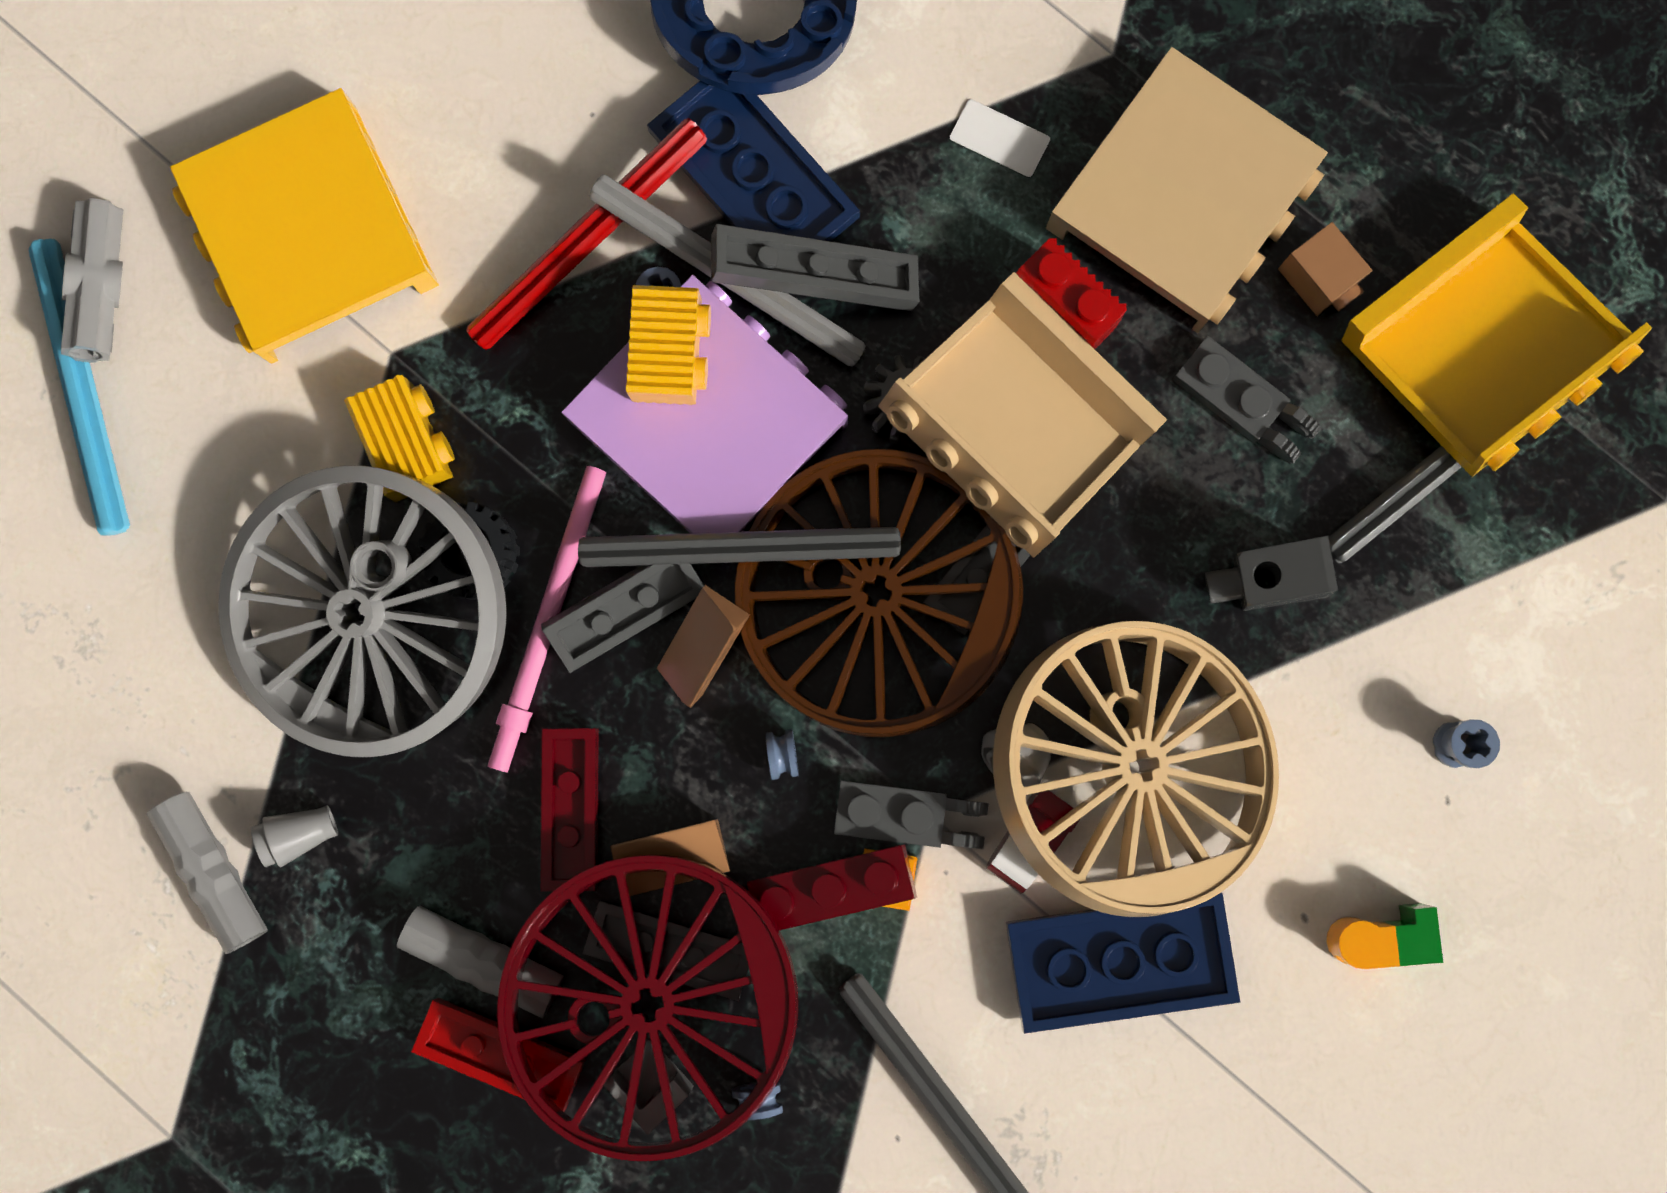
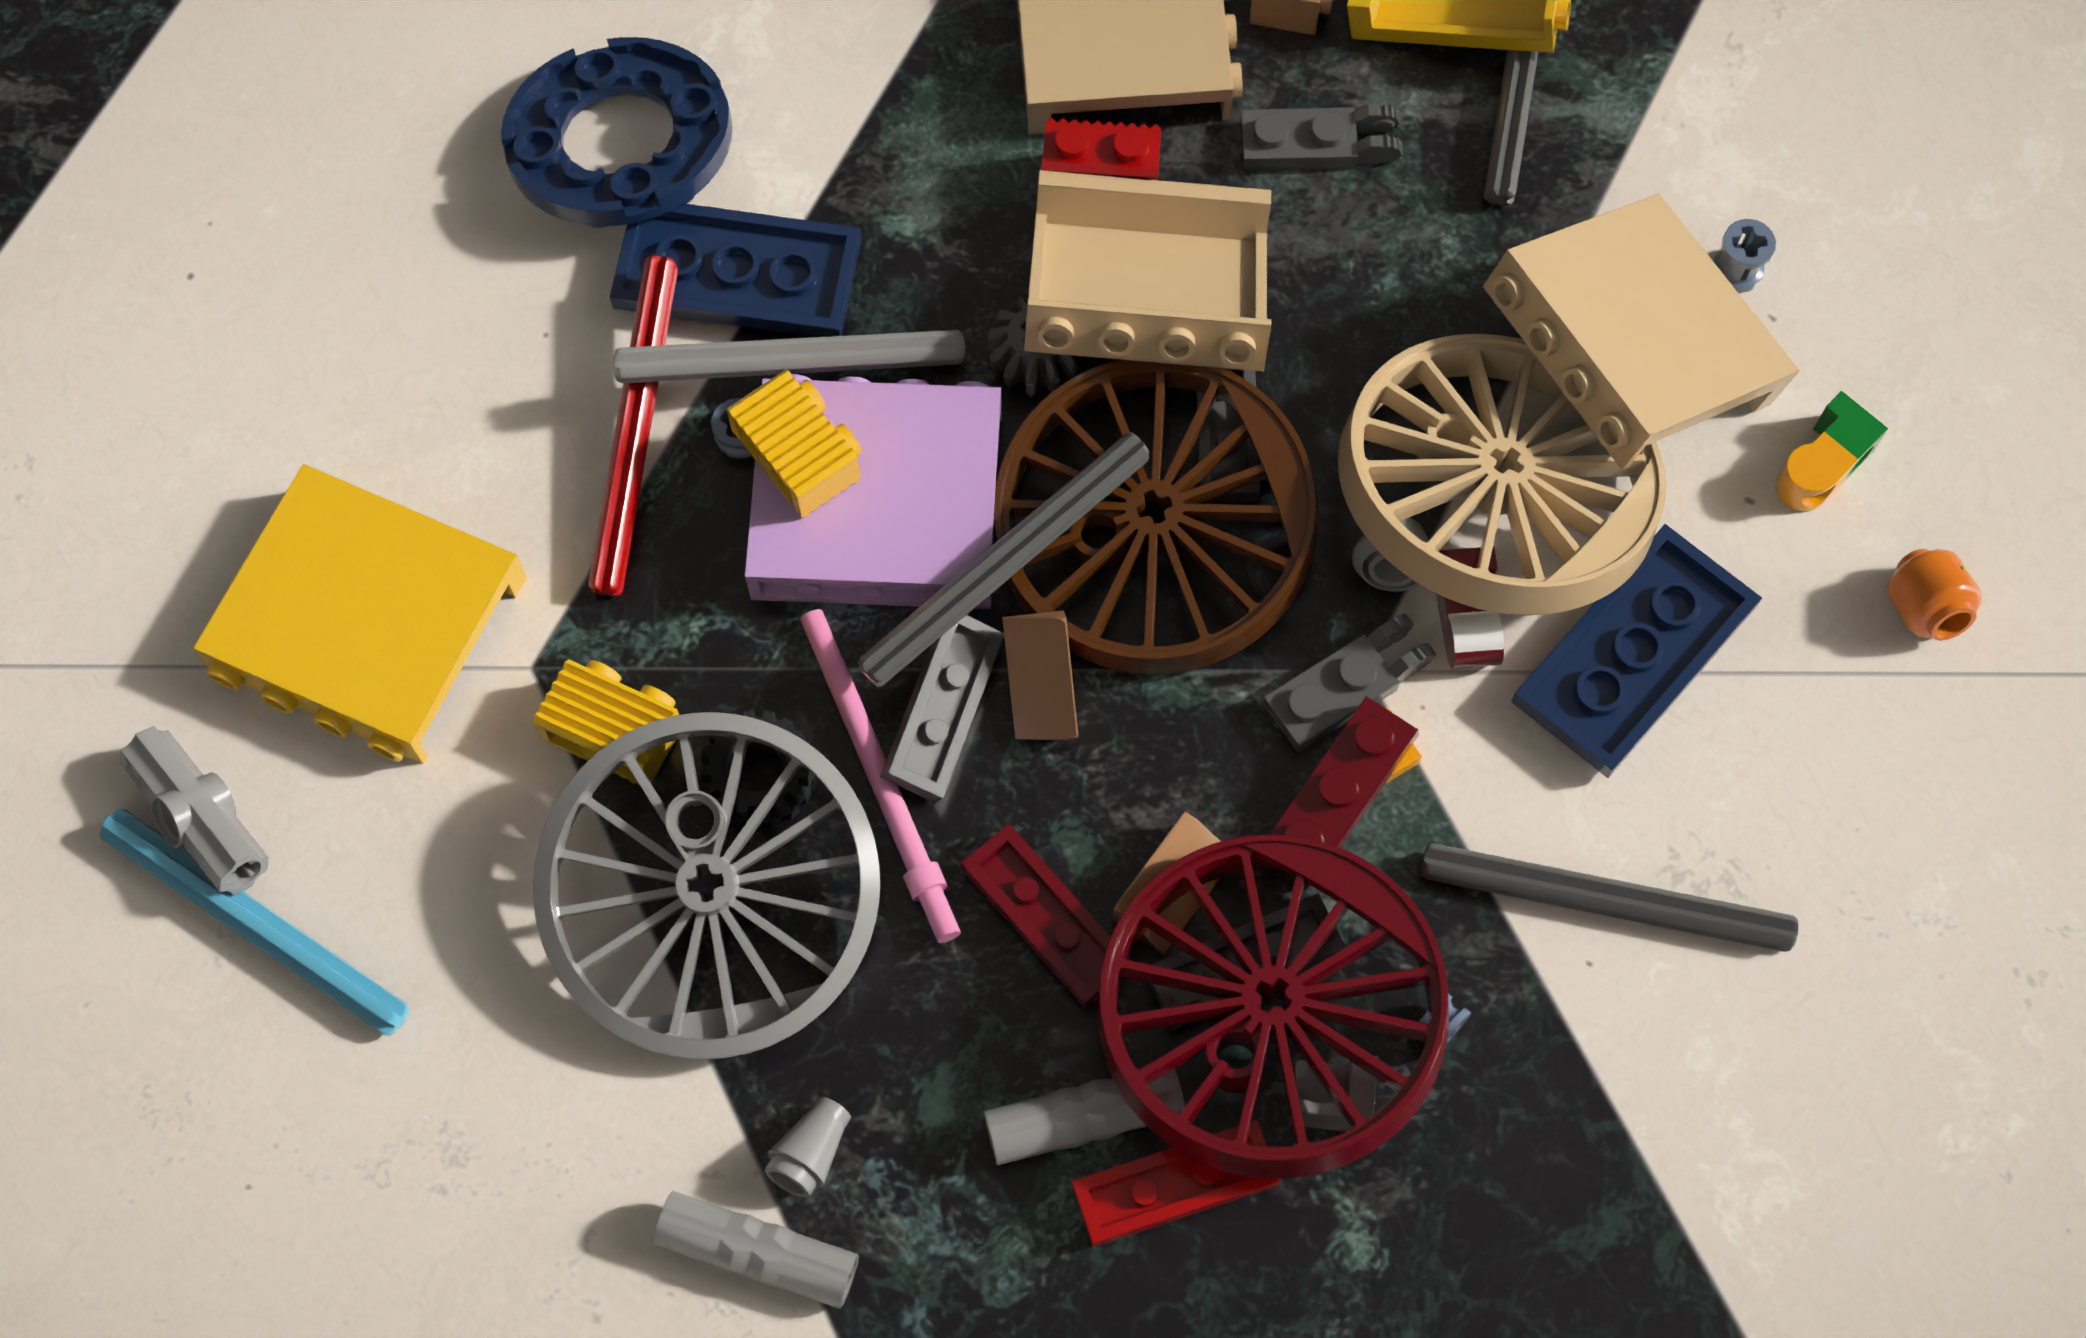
camera: 45 degrees left, 15 degrees down
dark grey plate [711,224,920,311] -> none
sand blue bush [766,729,799,780] -> none
white sticker [950,99,1050,177] -> none
dark grey torso [1205,536,1338,611] -> none
none -> tan panel [1483,193,1800,470]
none -> orange head [1887,549,1981,641]

